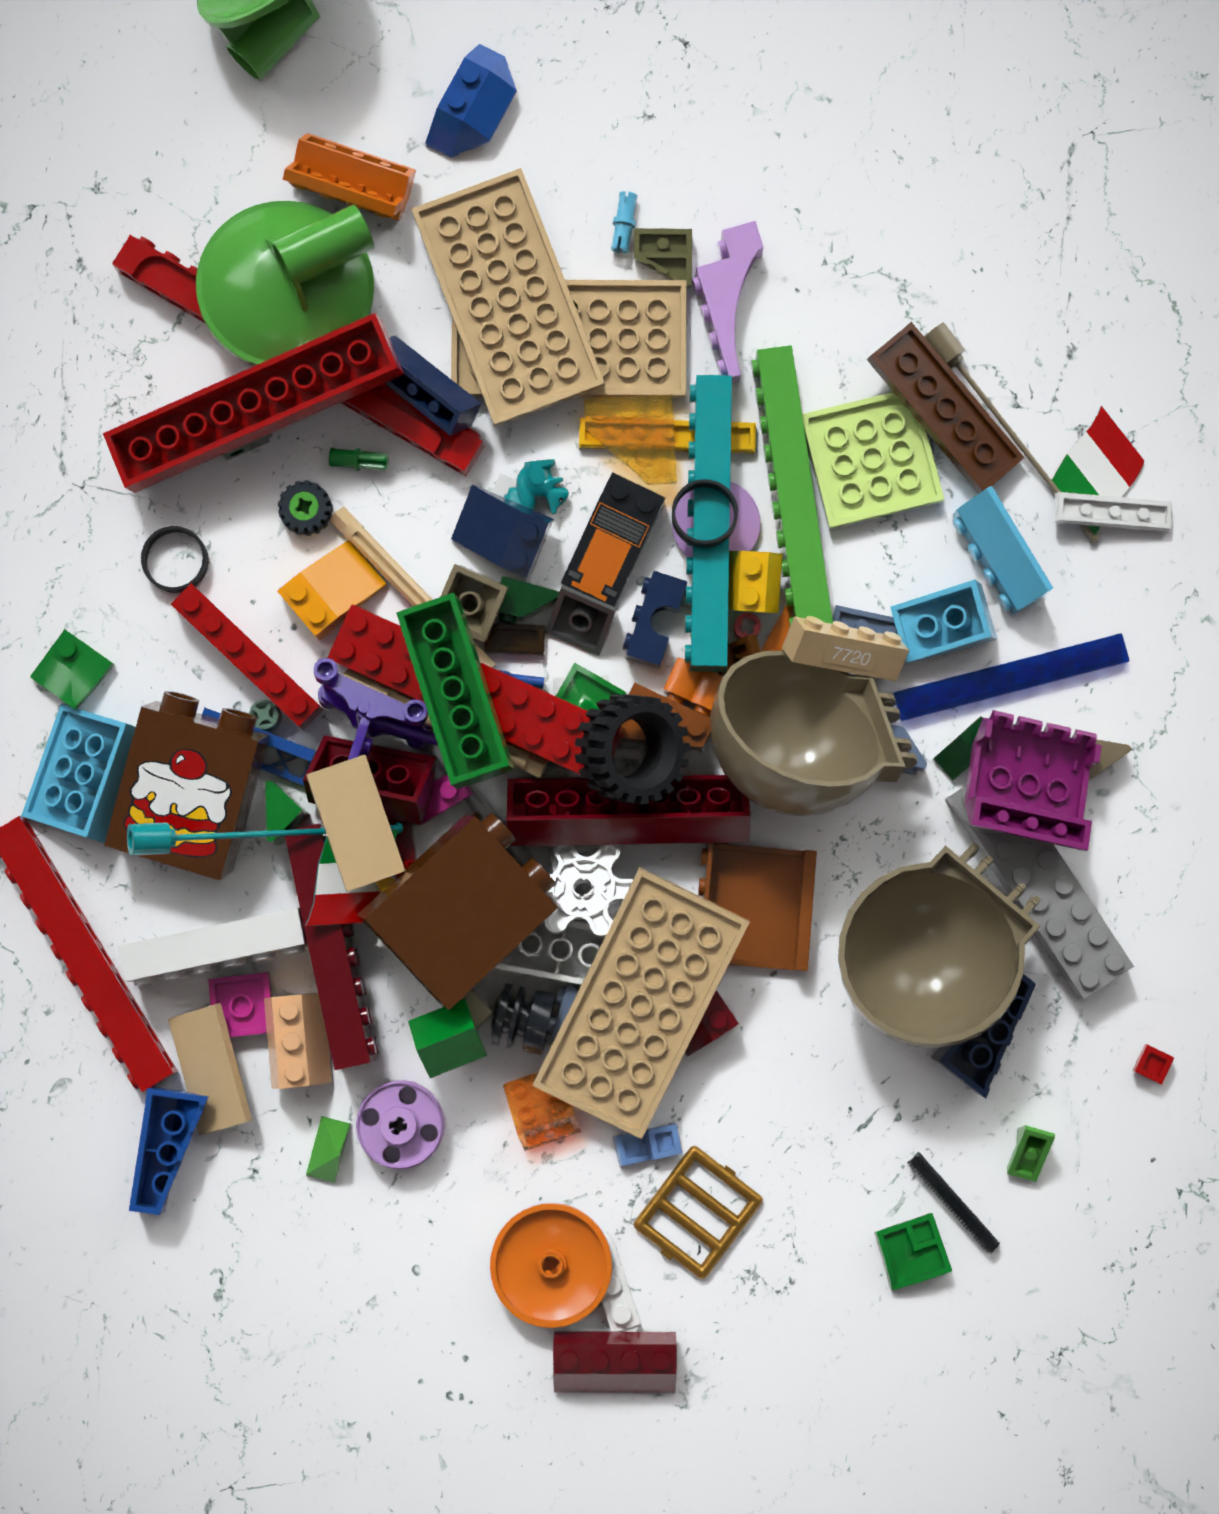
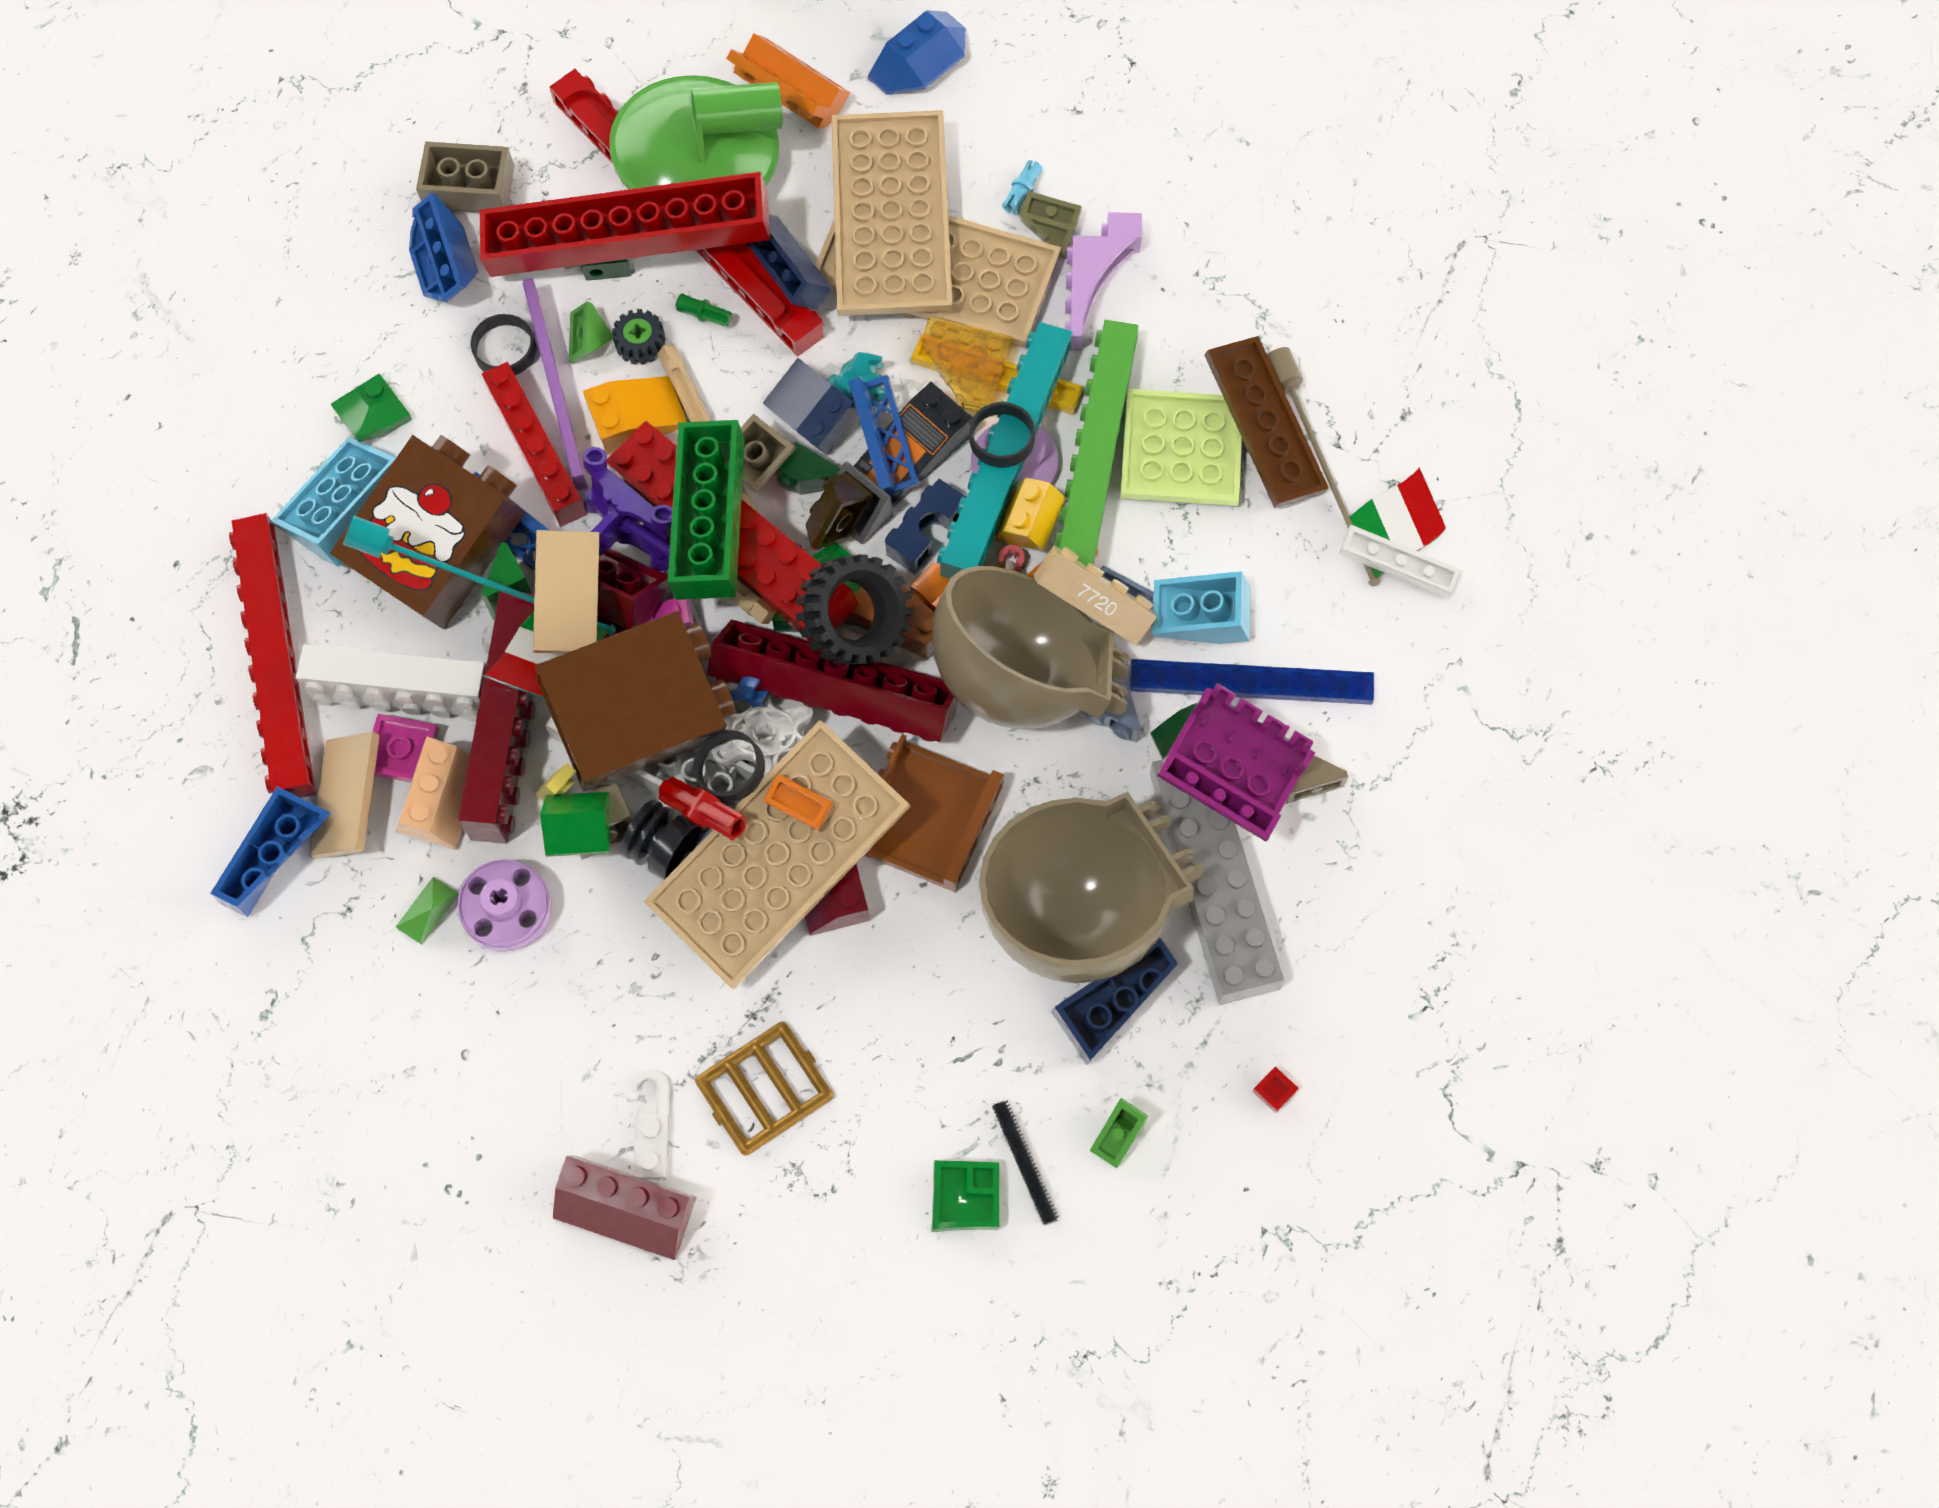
camera: 20 degrees right, 15 degrees down
sand green wheel [249,700,282,732] -> none
dark brown tile [485,623,545,656] -> none
orange dish [490,1203,612,1328] -> none
clear orange bracket [503,1072,582,1151] -> none
medium blue slope [613,1123,682,1166] -> none
medium azure slope [952,486,1054,615] -> none
none -> blue wedge [409,193,478,303]
none -> dark tan brick [416,141,515,212]
none -> medium lavender tile [522,277,588,490]
none -> light yellow plate [535,763,576,802]
none -> bright green slope [569,301,613,364]
none -> red piece [658,776,747,841]
none -> black tyre [693,730,765,802]
none -> blue bar [729,676,768,708]
none -> orange tile [762,774,834,832]
none -> dark brown slope [805,473,873,551]
none -> blue fence [849,375,920,495]

